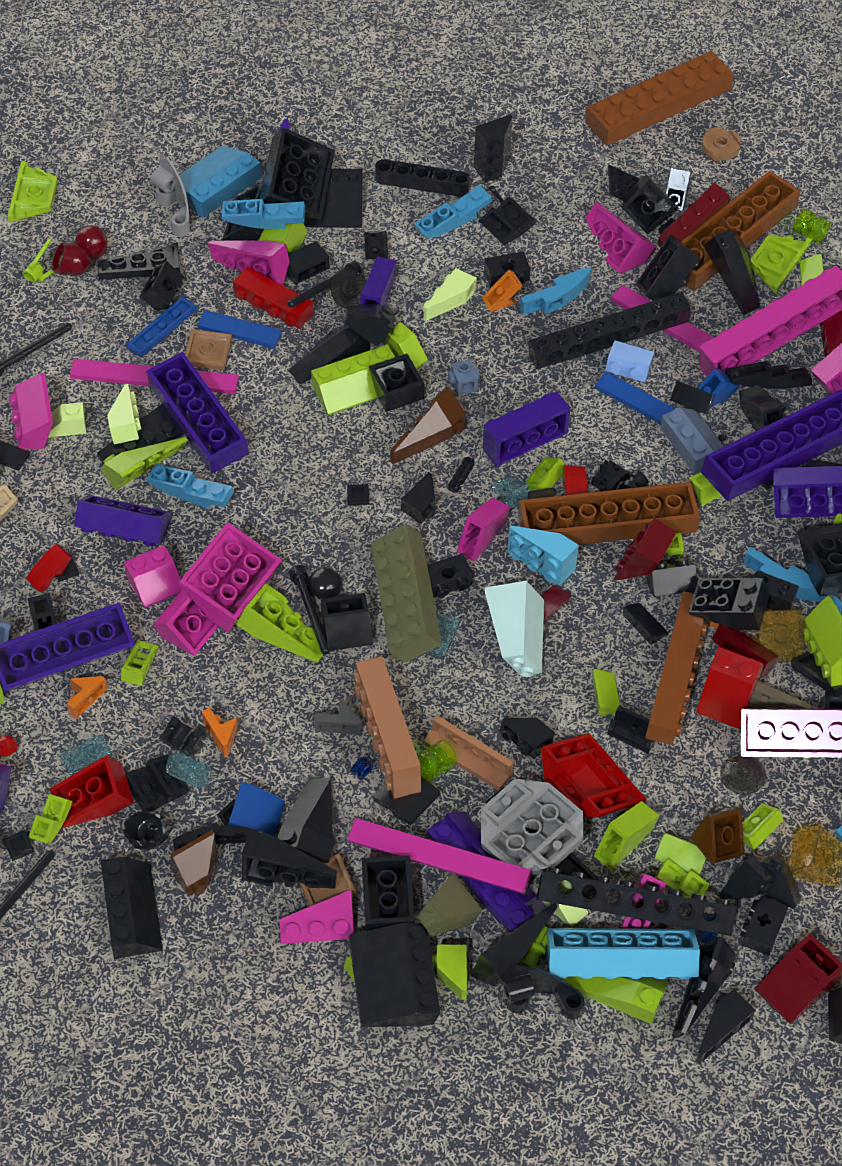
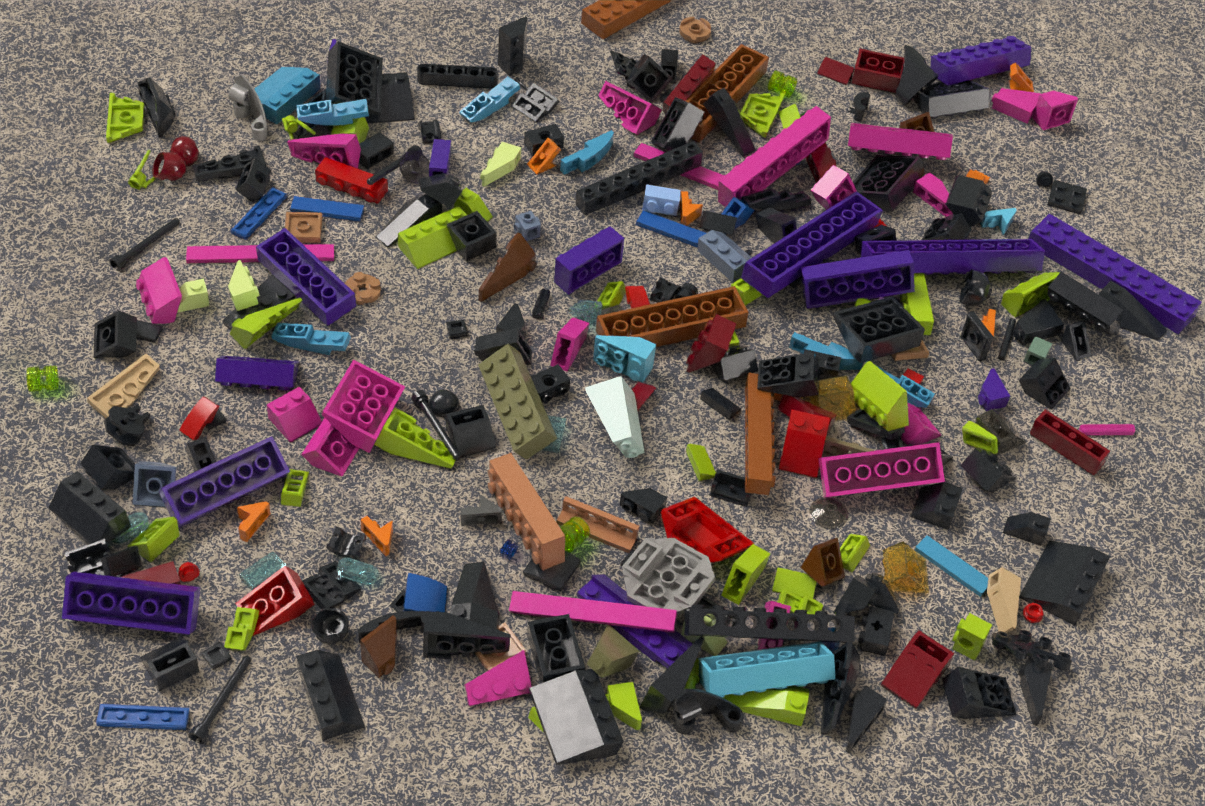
camera: 15 degrees left, 5 degrees down
none -> black wedge [137,78,176,137]
none -> lime plant [282,115,315,140]
none -> medium nougat plate [345,272,381,305]
none -> black slope [474,328,532,365]
none -> orange slope [680,191,703,226]

